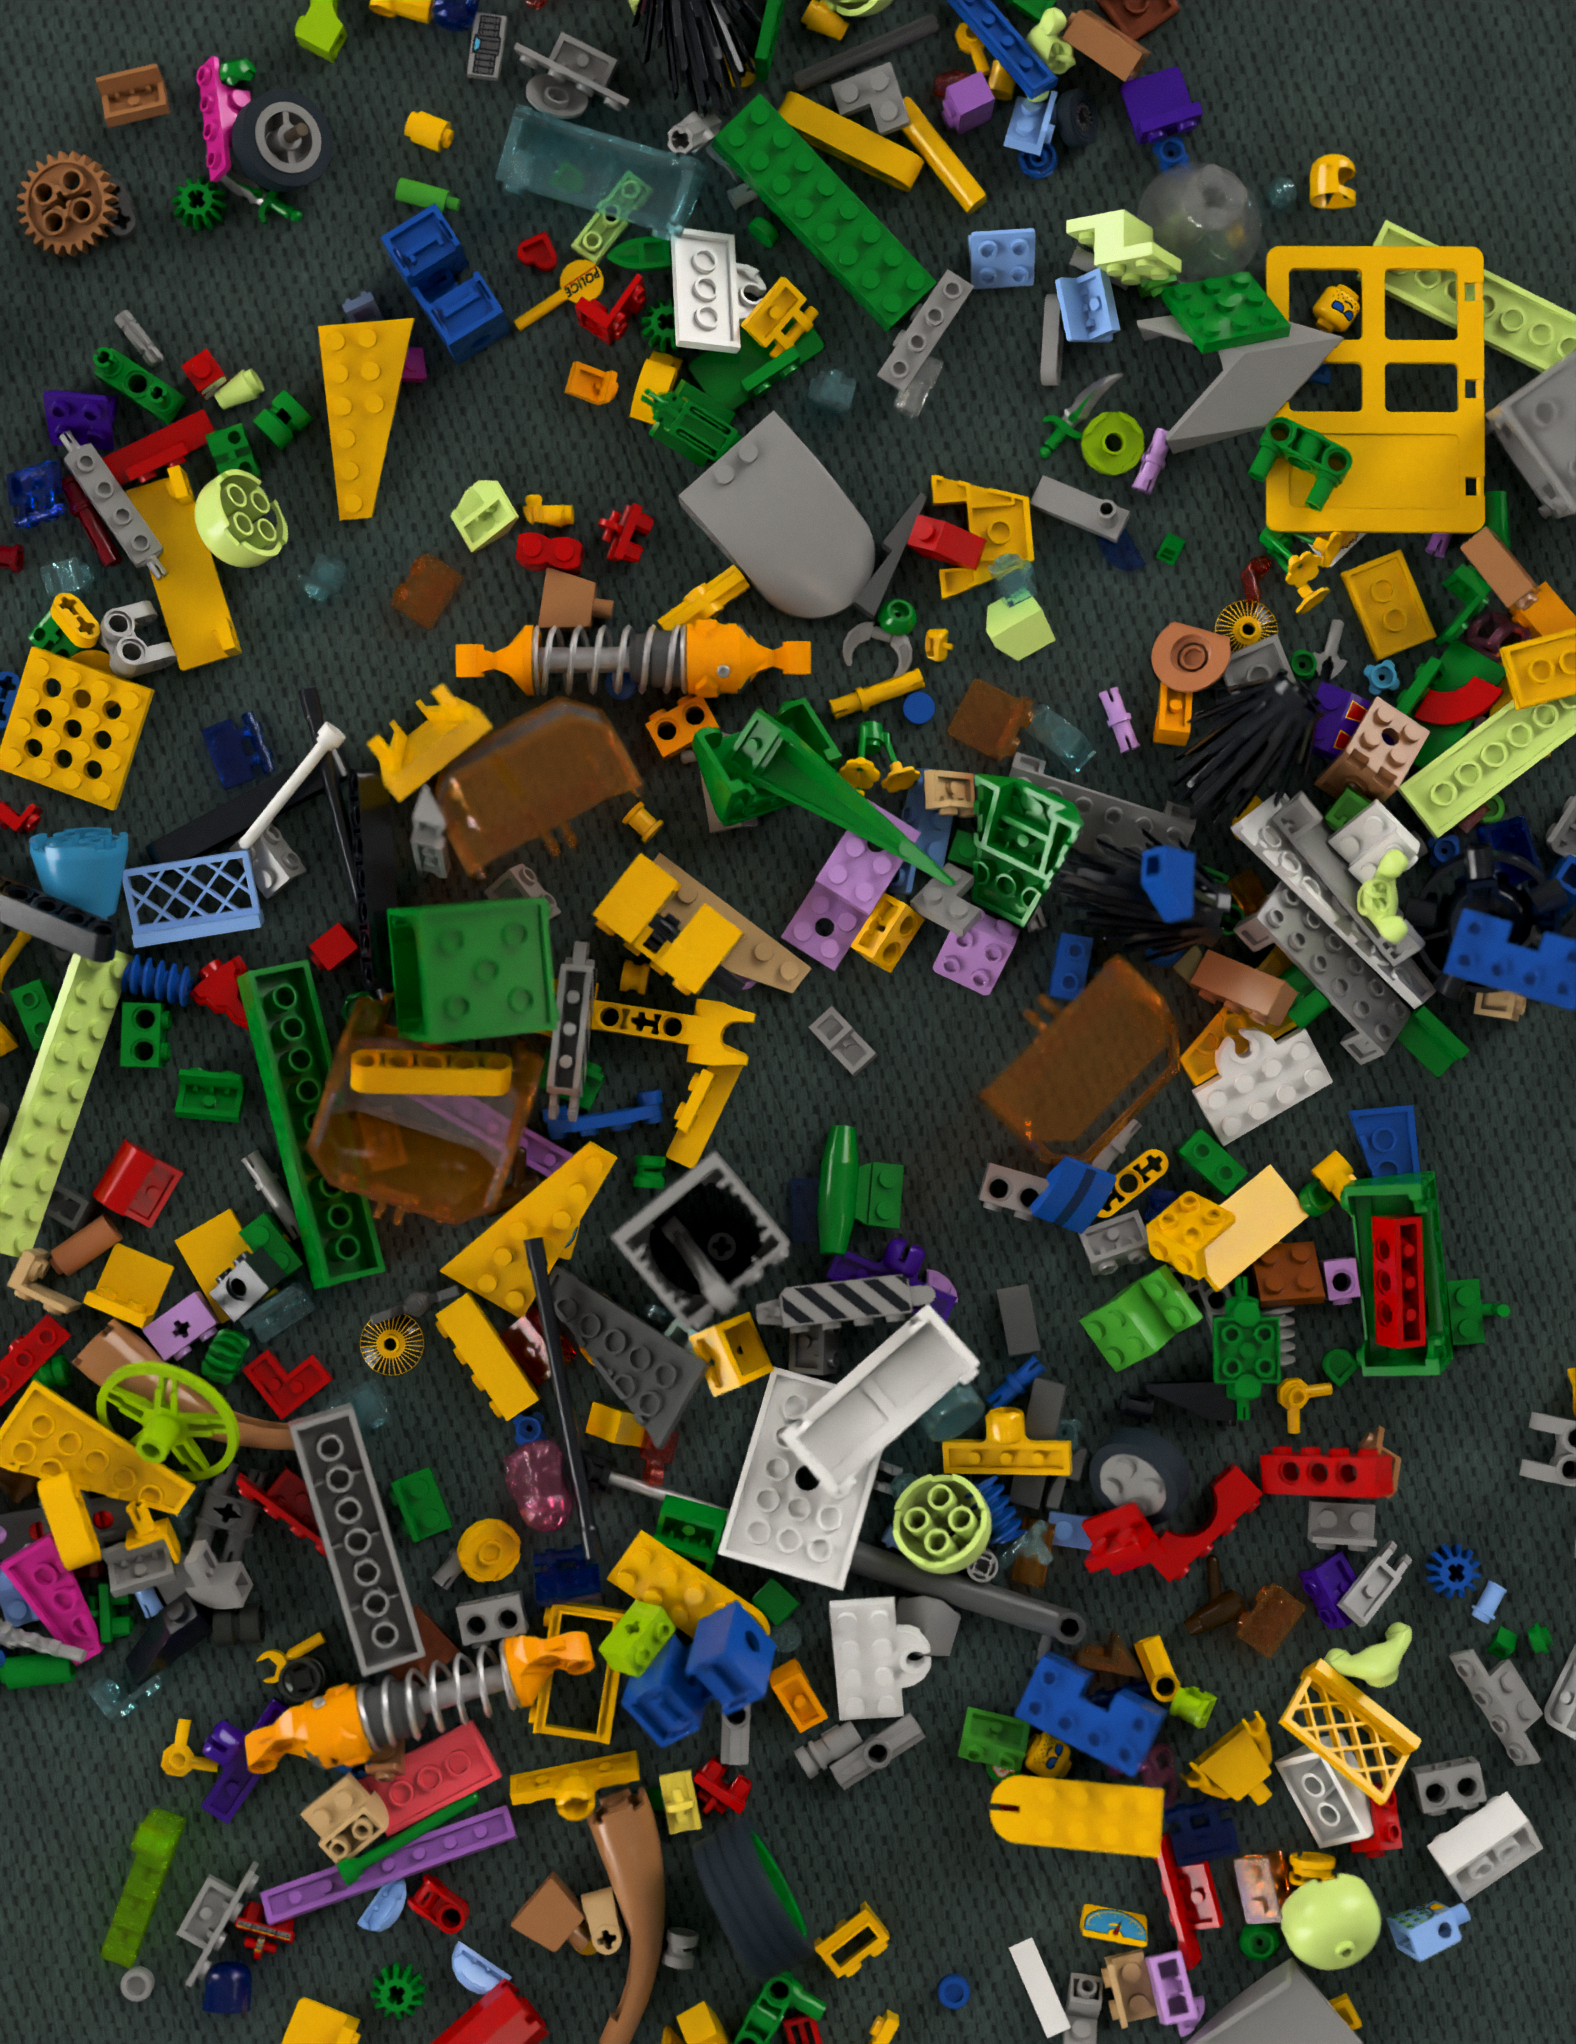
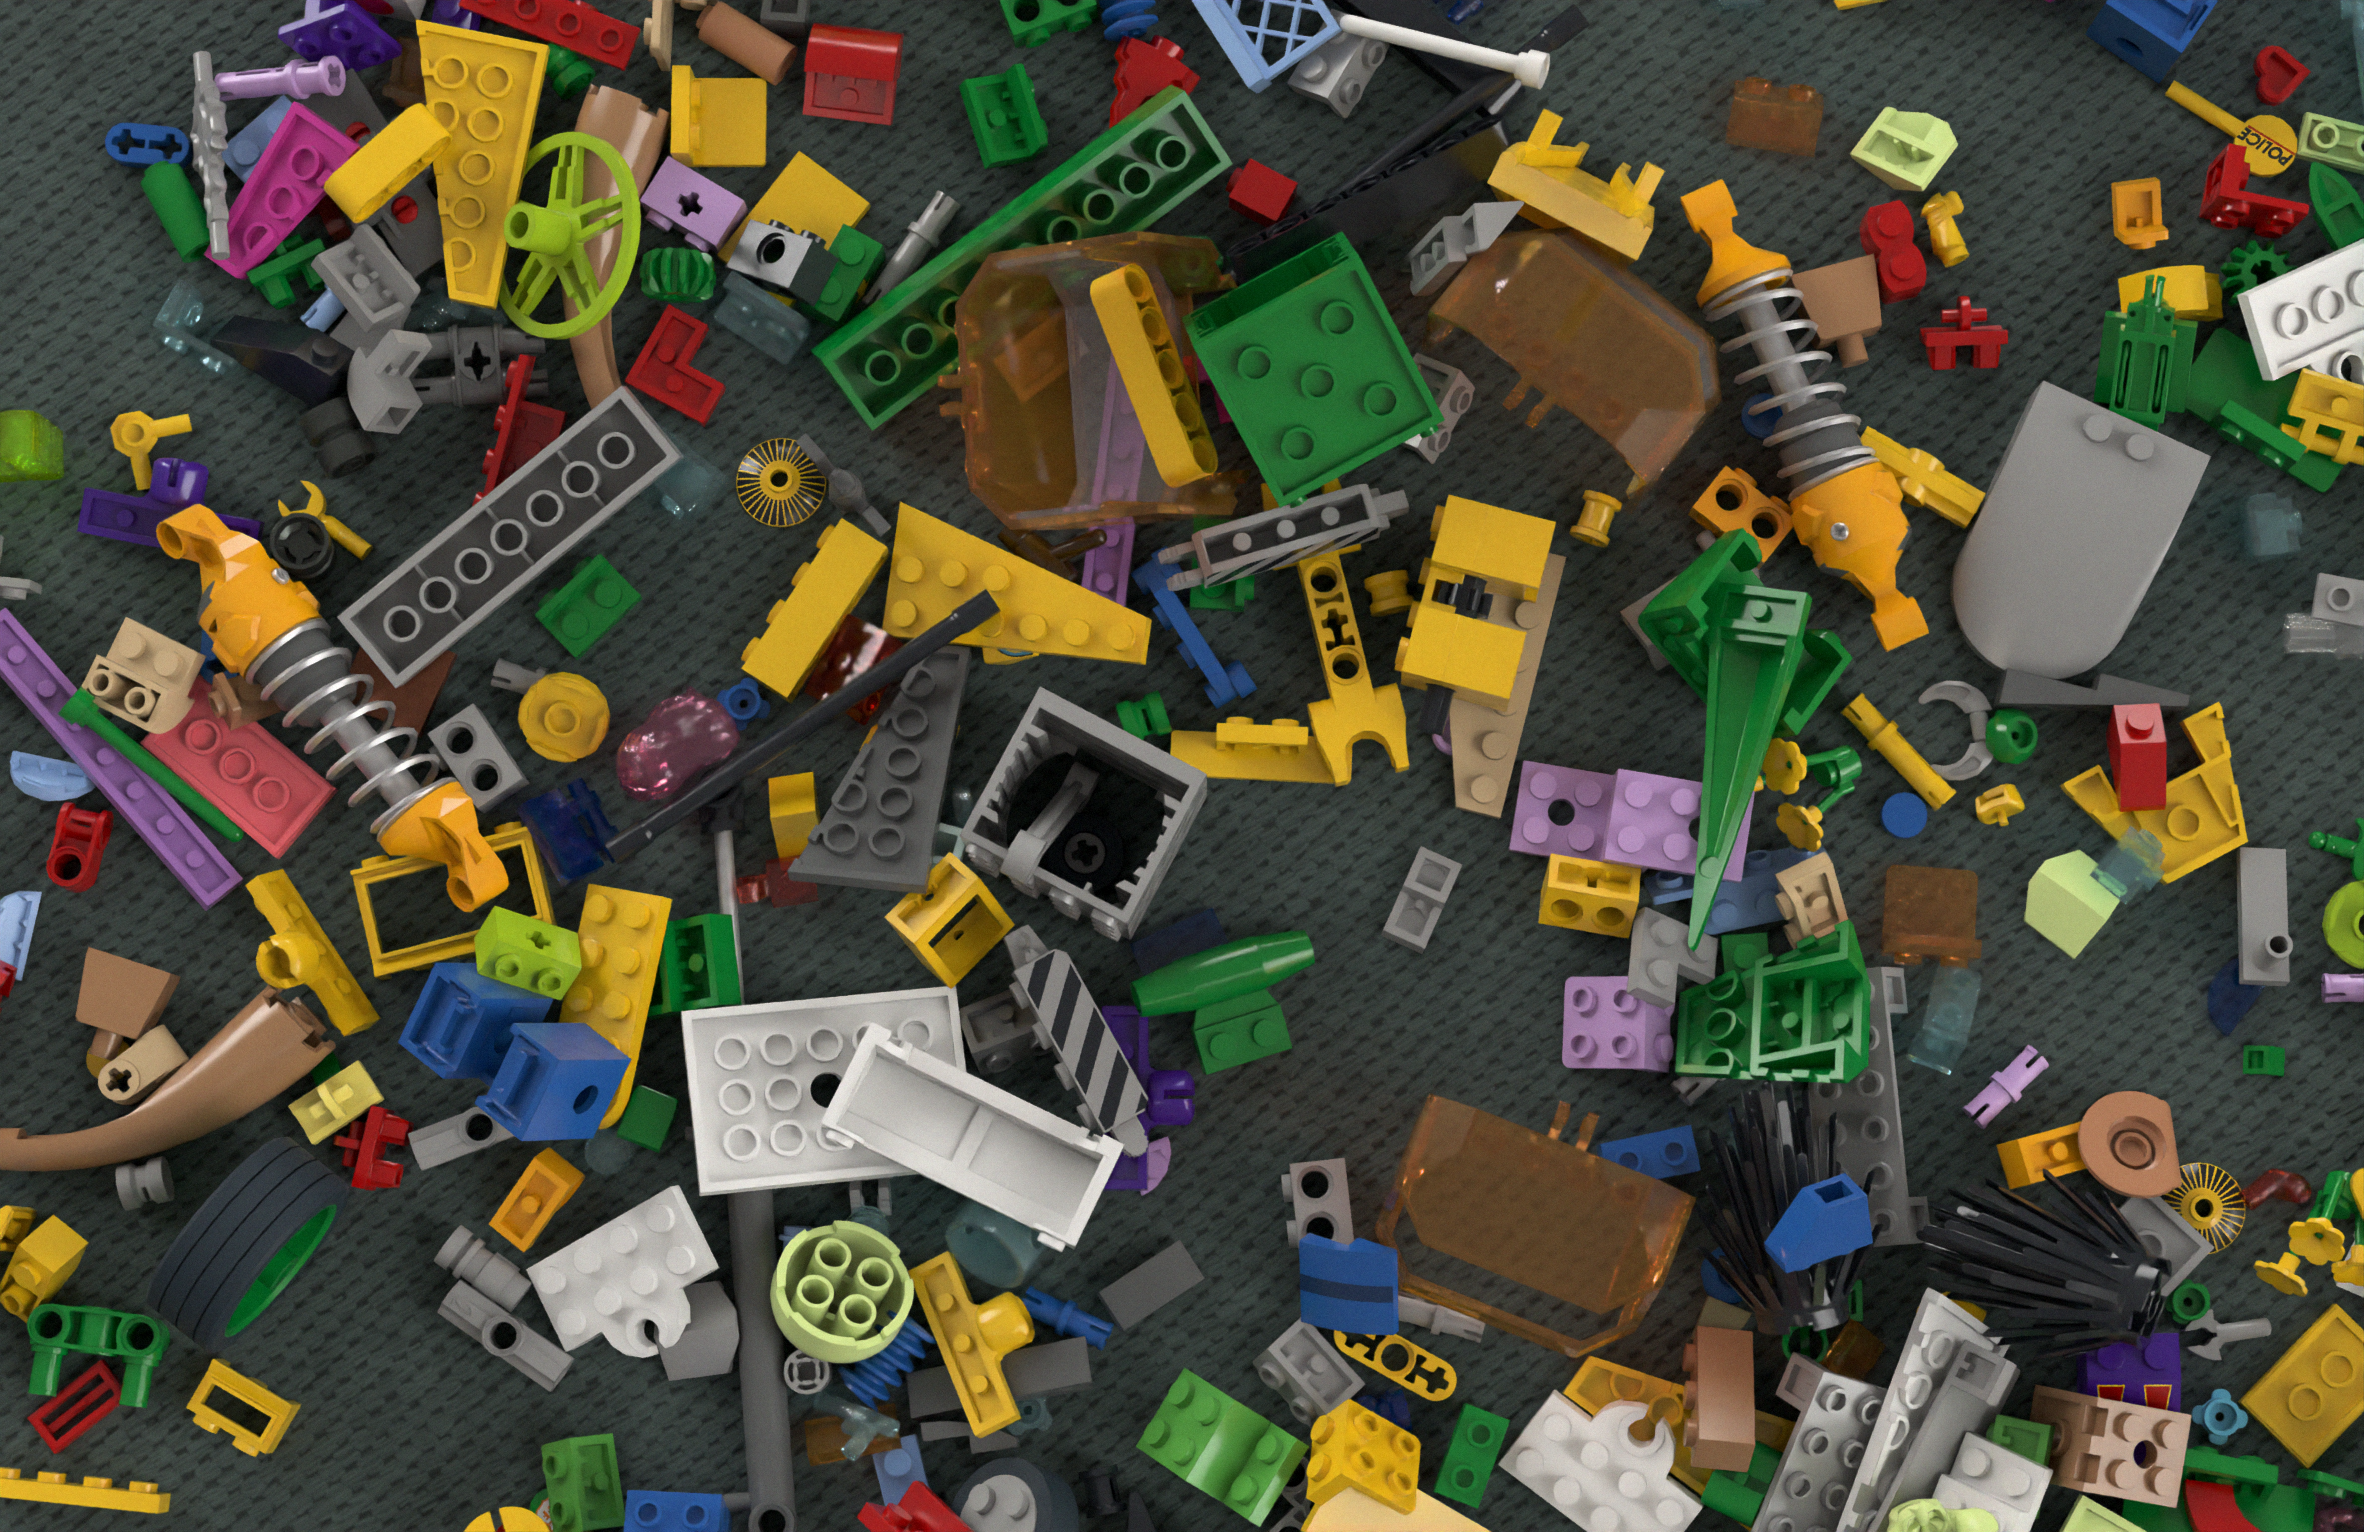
camera: 70 degrees right, 5 degrees down
yellow bracket [125,1499,181,1564] -> none

